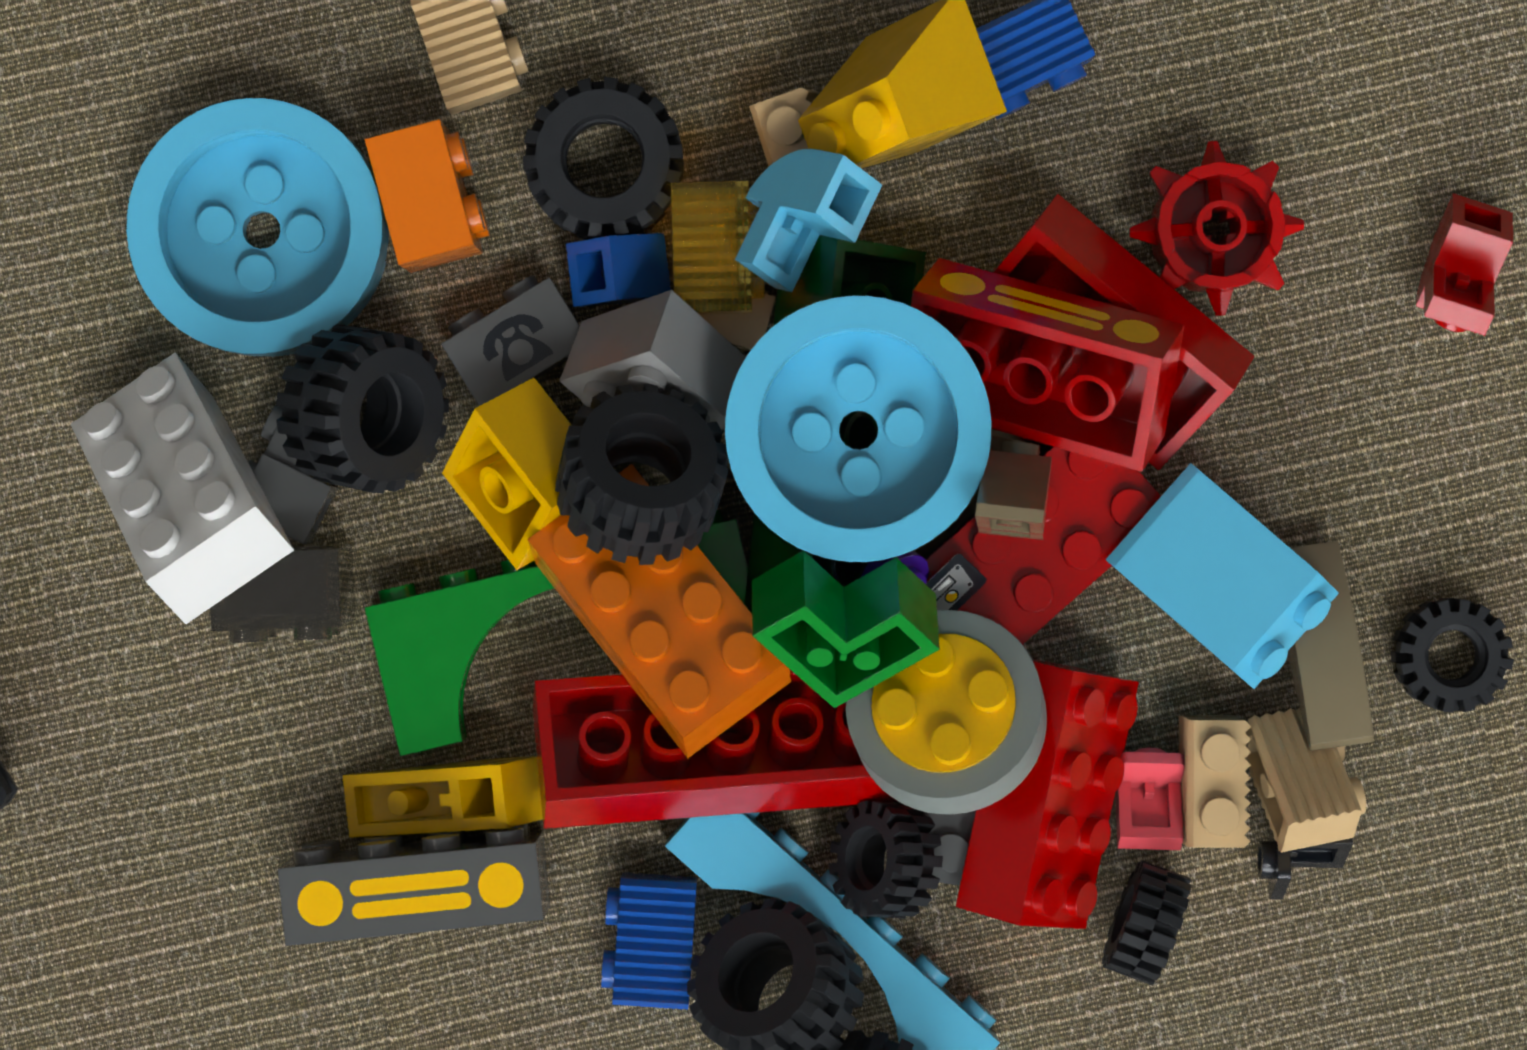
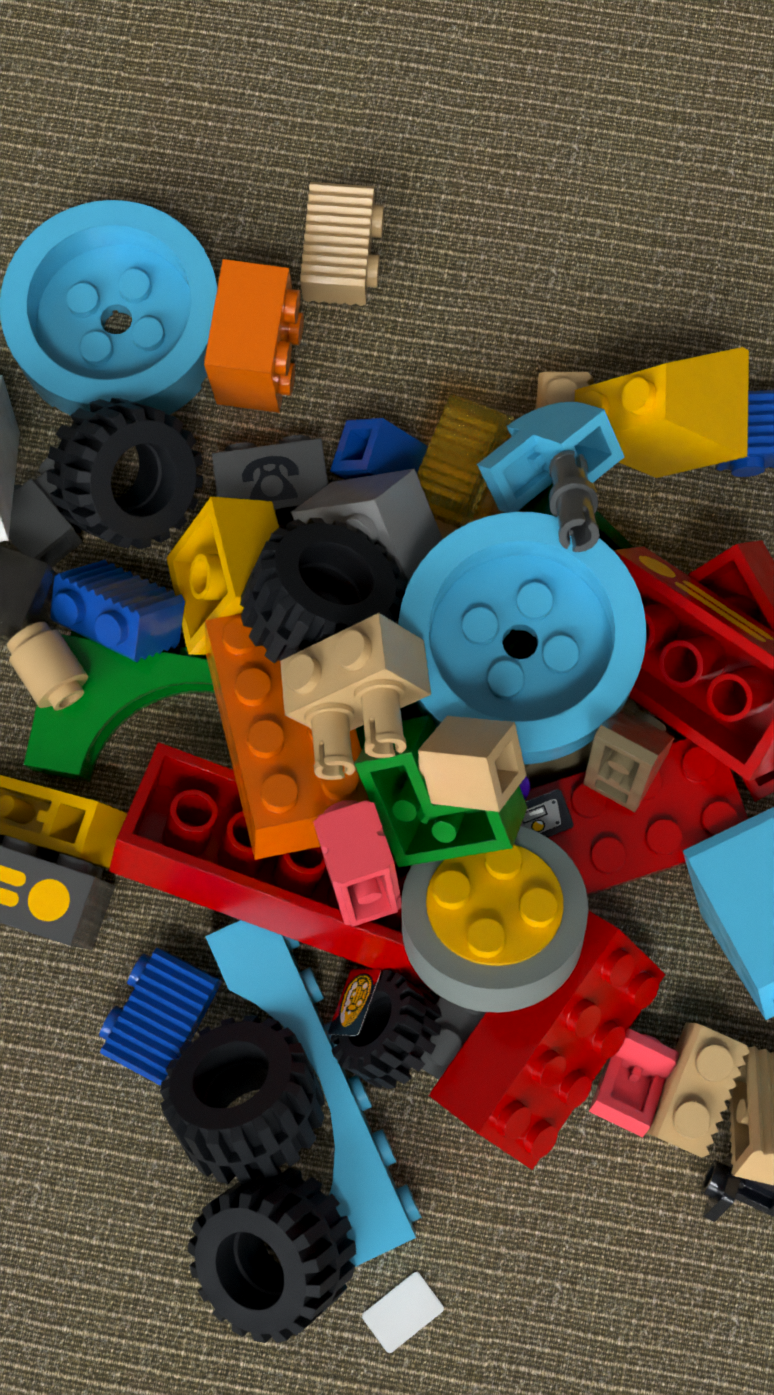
camera: 35 degrees right, 10 degrees down
black tyre [523,77,684,240] -> none
black tyre [1102,860,1191,985] -> none
none -> tan brick [7,622,88,711]
none -> blue brick [50,559,185,663]
none -> tan brick [280,613,431,780]
none -> coral brick [313,800,402,927]
none -> sticker [328,969,381,1036]
none -> tan brick [418,716,526,812]
none -> dark grey pin [549,450,599,552]

